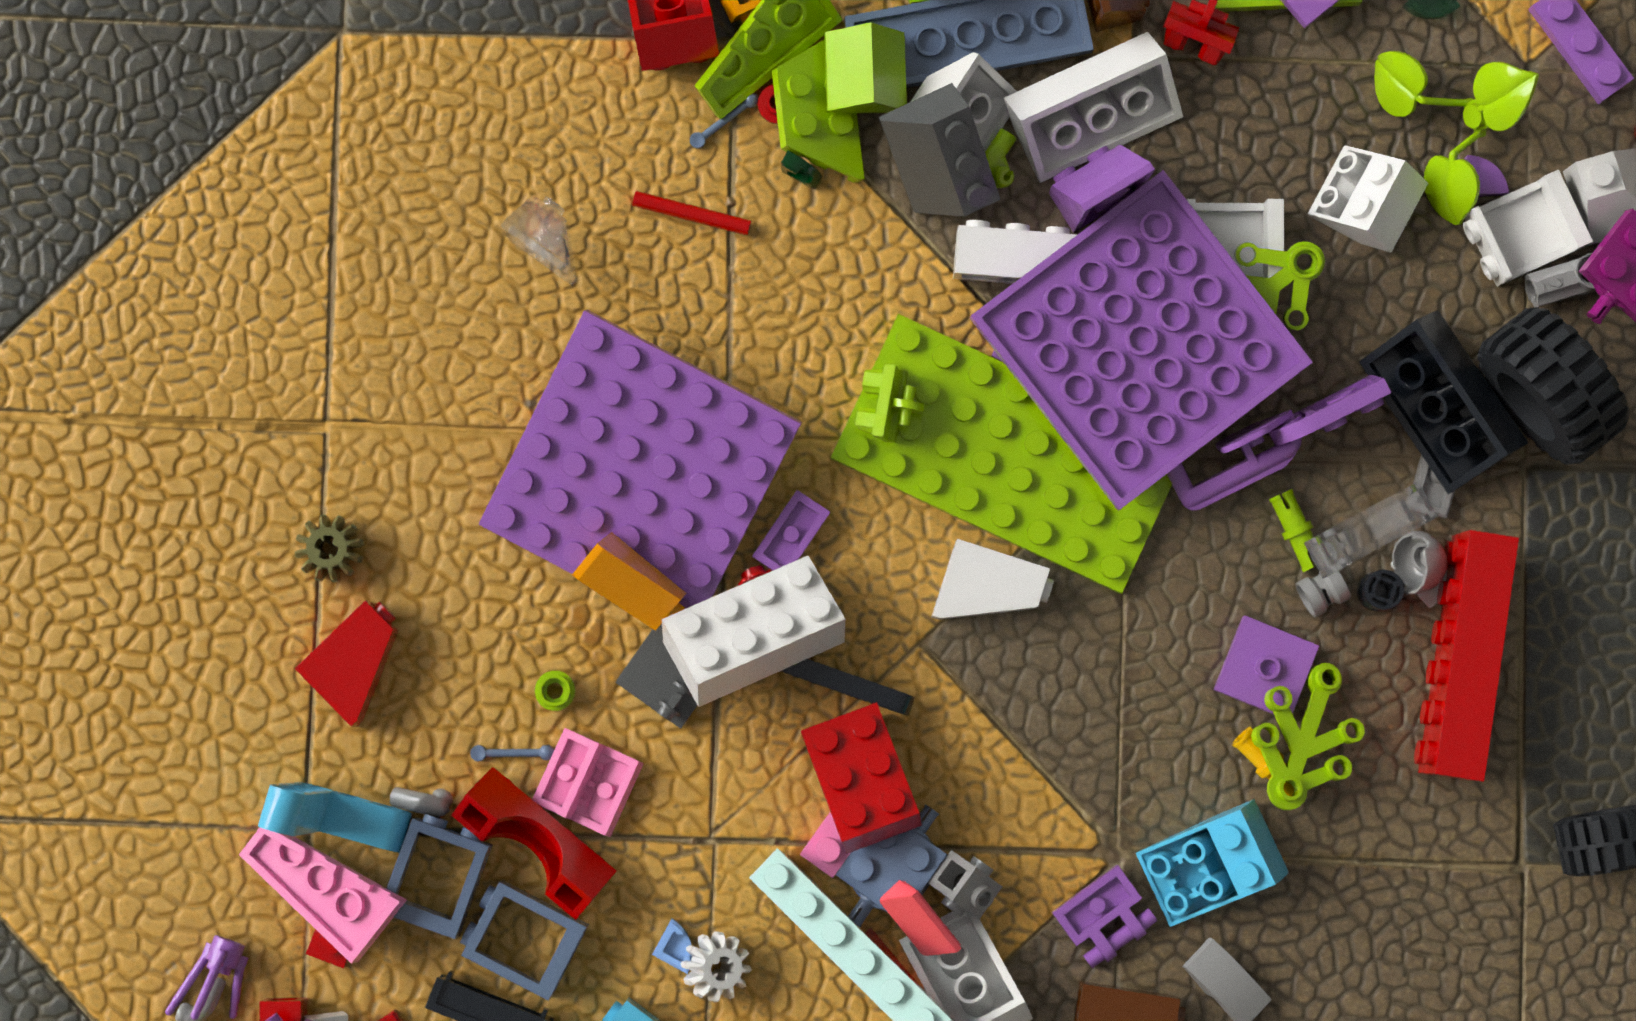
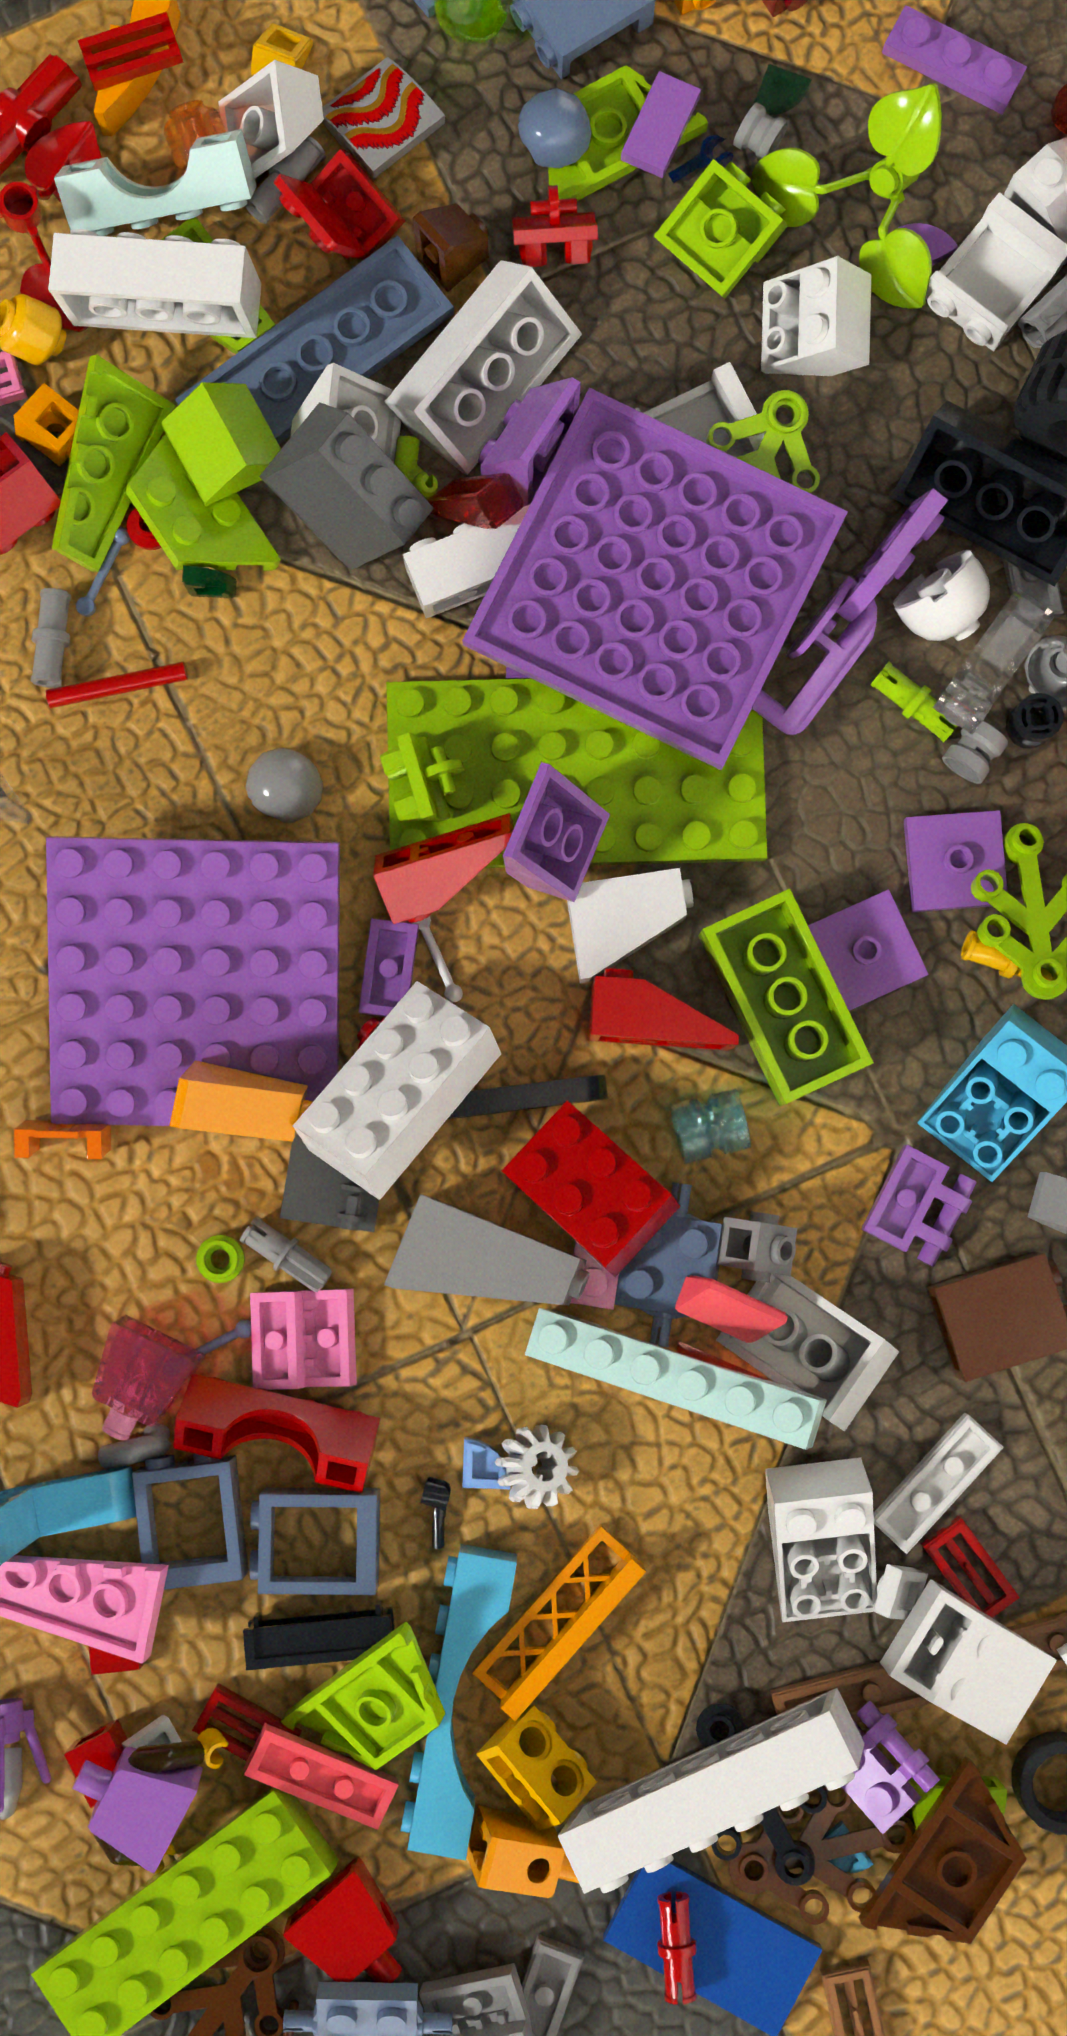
camera: 25 degrees left, 0 degrees up
none -> orange piece [14,1120,111,1159]
none -> light grey pin [30,588,71,688]
none -> clear pink torso [92,1314,206,1440]
none -> light grey axle [240,1216,332,1292]
none -> light grey hair [245,748,323,823]
none -> slope [373,813,513,924]
none -> light grey slope [384,1194,589,1305]
none -> white hinge [413,916,463,1003]
none -> black hand [420,1477,451,1549]
none -> clear red slope [427,473,524,529]
none -> medium lavender slope [503,762,610,902]
none -> red slope [588,968,739,1051]
none -> lime plate [654,159,788,299]
none -> clear blue hand [668,135,734,184]
none -> clear light blue wheel [670,1088,751,1164]
none -> lime brick [698,888,874,1106]
none -> light grey wheel [733,102,789,161]
none -> medium lavender plate [808,889,929,1011]
none -> white cylinder [893,550,990,641]

